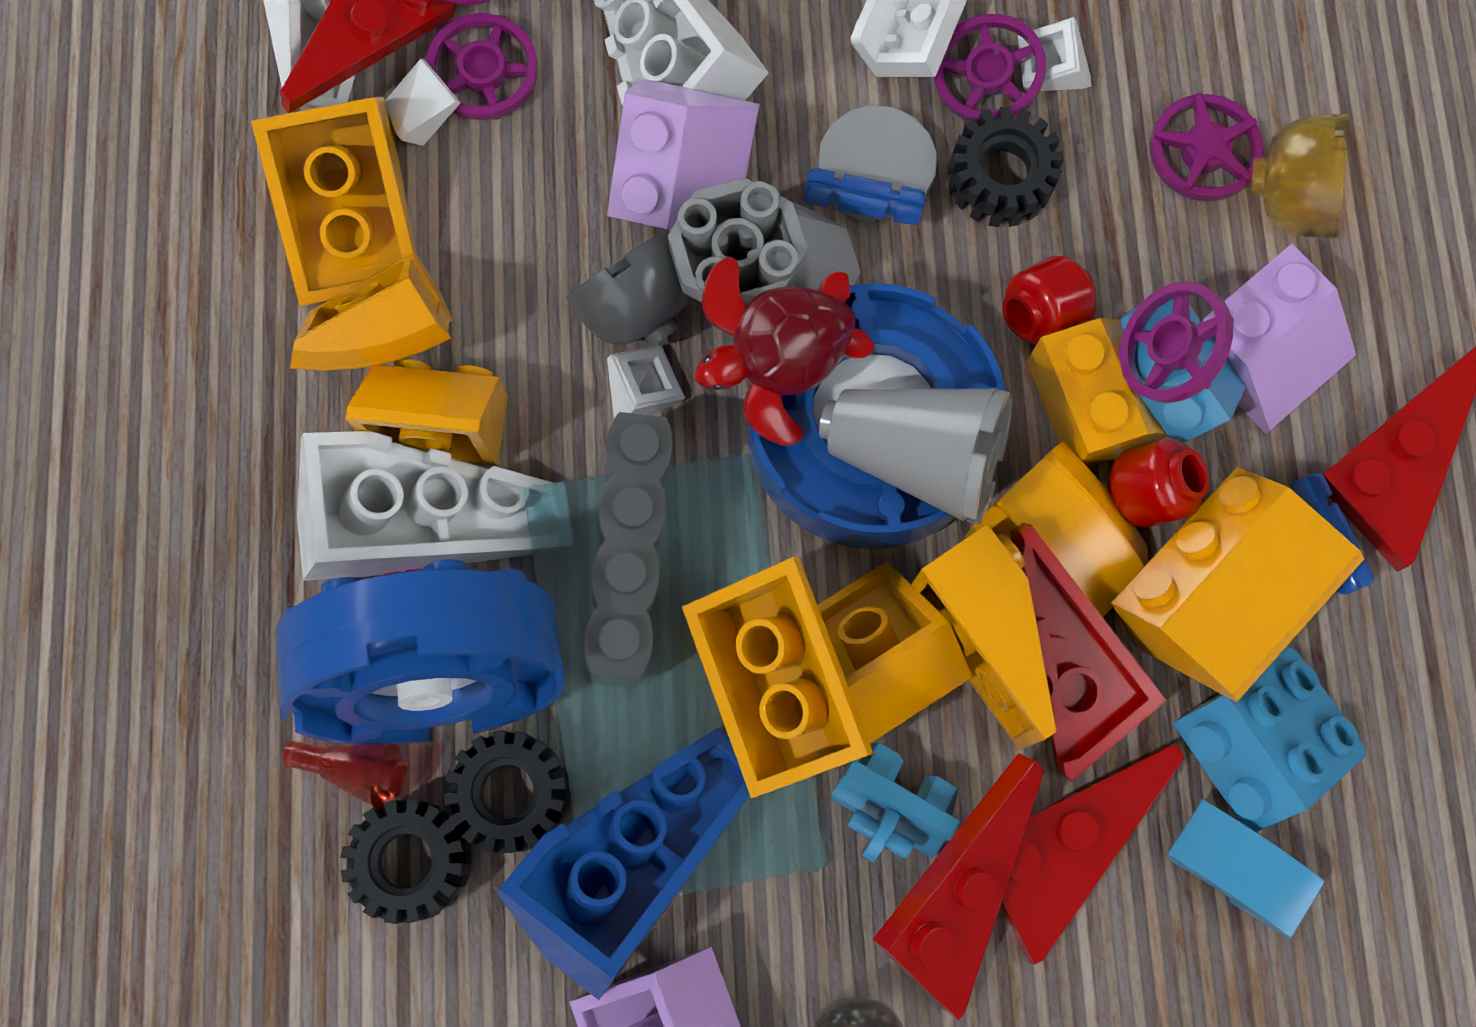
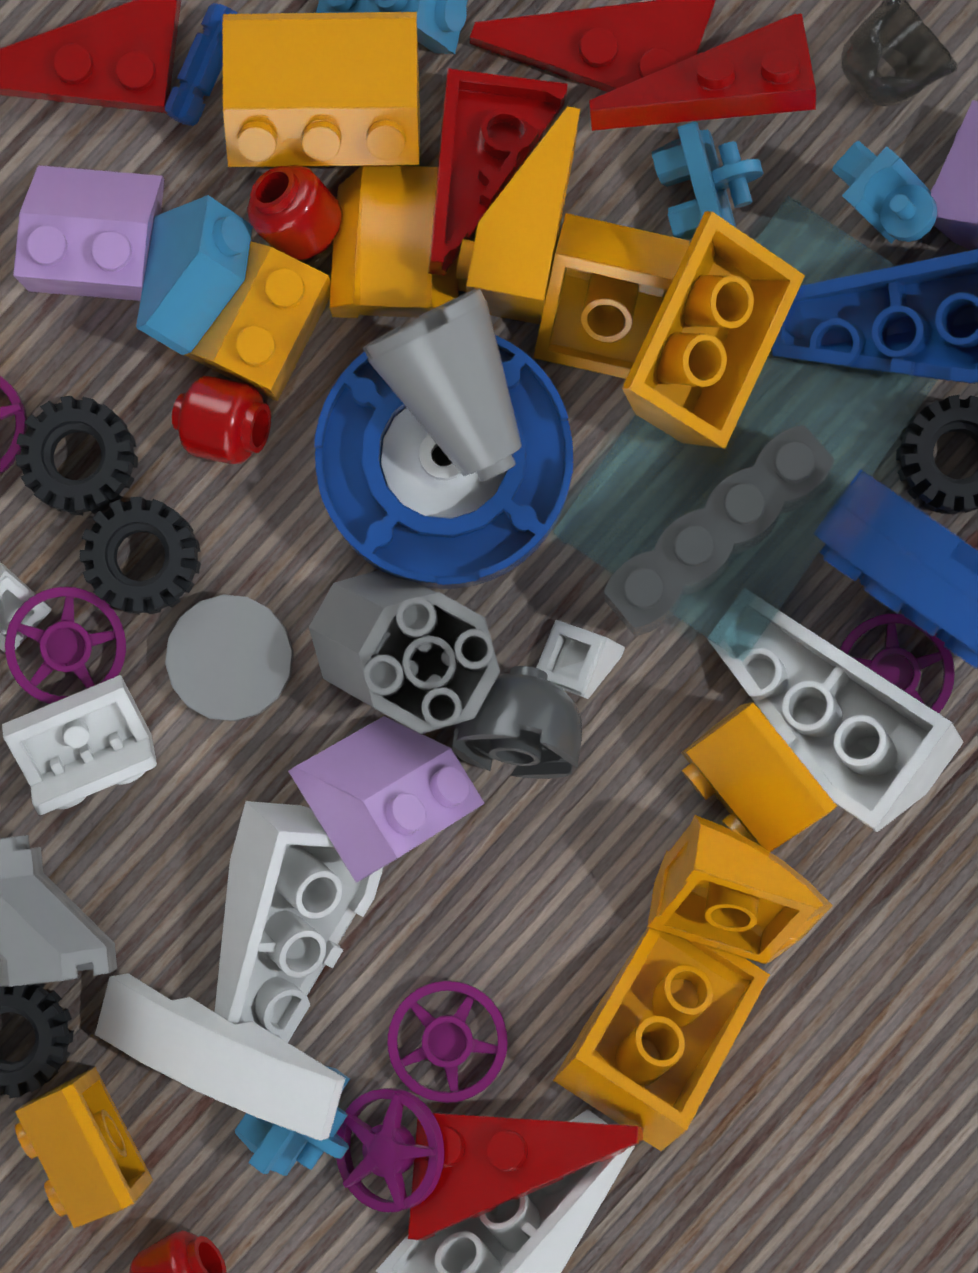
camera: 130 degrees left, 10 degrees up
white slope [385,59,460,146] -> none
animal [694,257,874,446] -> none
blue axle [804,167,925,225] -> none
magenta wheel [1119,282,1234,403] -> none
none -> black tyre [15,396,138,515]
none -> dark azure hips [832,140,938,244]

